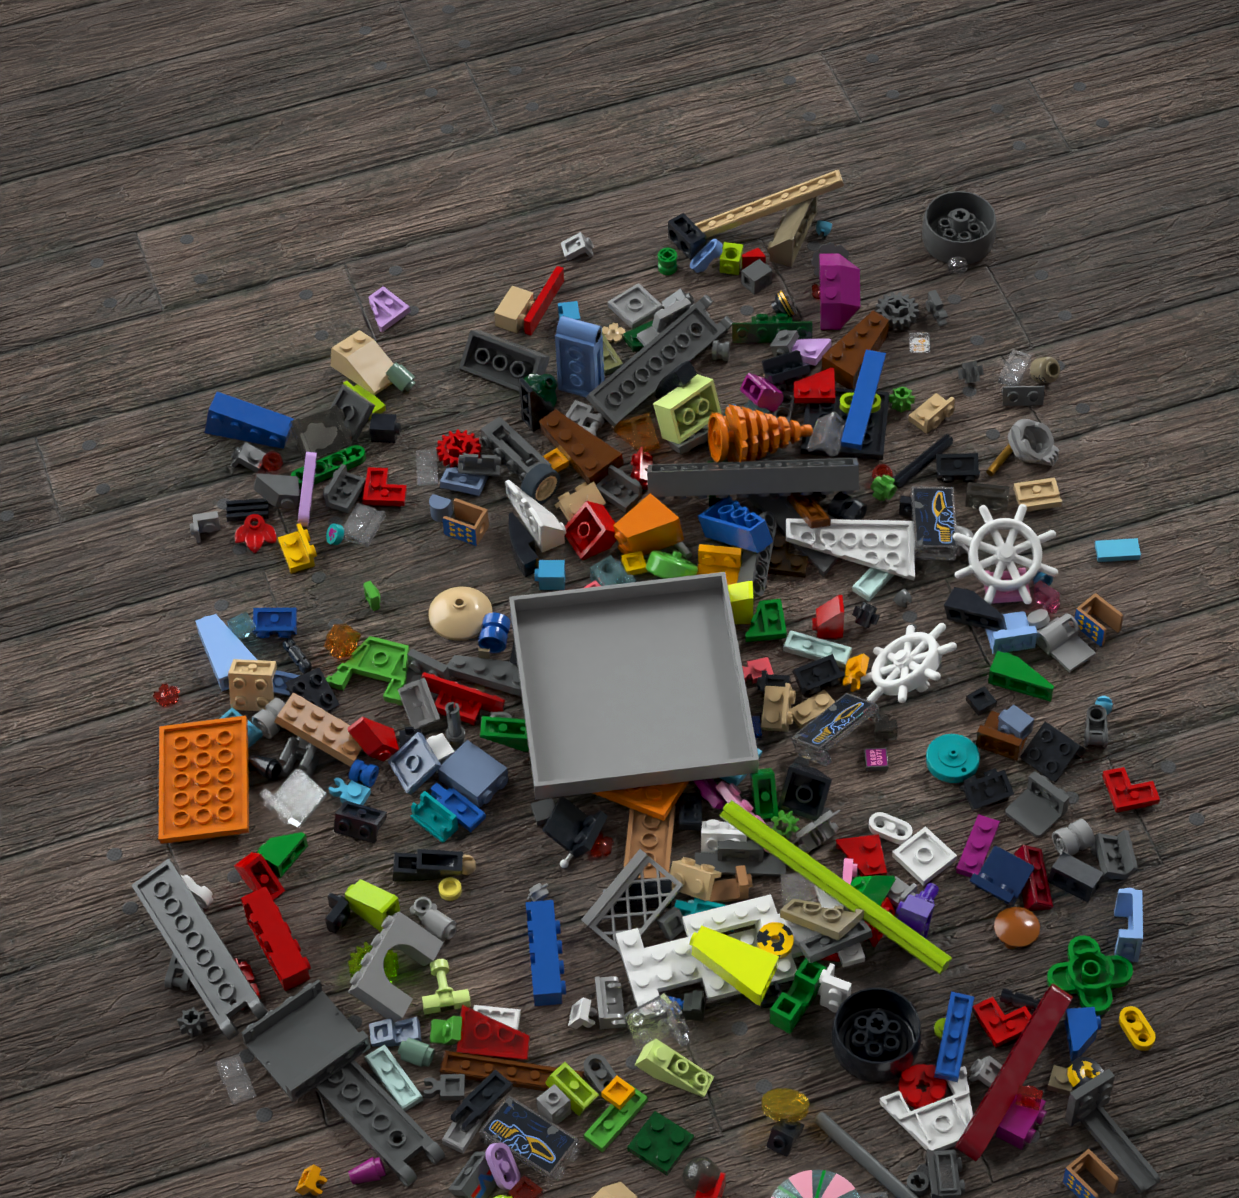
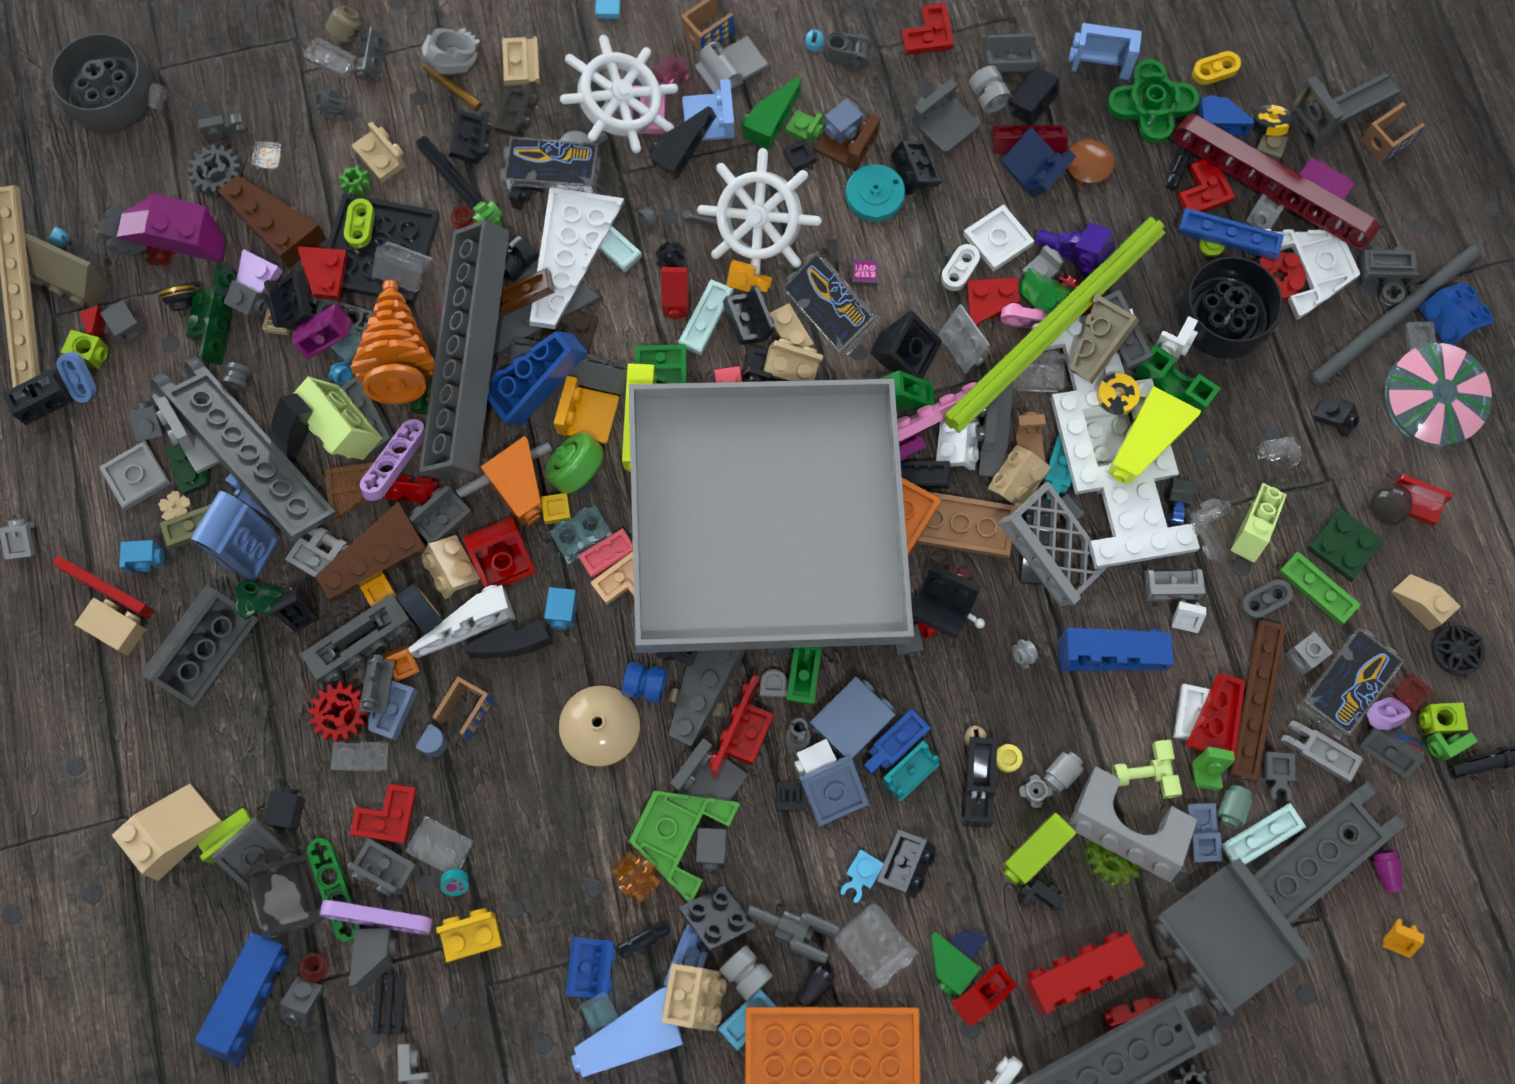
camera: 85 degrees left, 20 degrees up
clear slope [215,1054,256,1105] -> none
red plate [235,514,277,553] -> none
medium nougat plate [274,692,362,767] -> none
red slope [347,717,399,762] -> none
blue wheel [349,759,379,787] -> none
bright green tile [363,581,380,611] -> none
lavender wing [369,286,410,332] -> none
sand green brick [386,362,416,392] -> none
light grey hinge [398,678,440,729] -> none
black hinge [450,1070,513,1132] -> none
lime slope [546,1062,599,1116] -> none
light orange plate [601,1076,635,1110] -> none
green wheel [658,248,678,275] -> none
clear yellow tile [761,1088,810,1122] -> none
bright green gear [771,810,799,839] -> none
blue tile [841,350,886,450] -> none
magenta plate [956,814,1000,878] -> none
clear red plate [1015,1085,1043,1111] -> none
black bracket [1020,721,1087,782] -> none
light grey tile [1027,609,1050,629] -> none
none -> lavender beam [360,419,425,501]
none -> orange slope [384,644,420,682]
none -> dark grey brick [696,828,727,871]
none -> bright green bracket [785,110,824,146]
none -> clear blue tile [948,931,989,960]
none -> clear bracket [1256,436,1301,469]

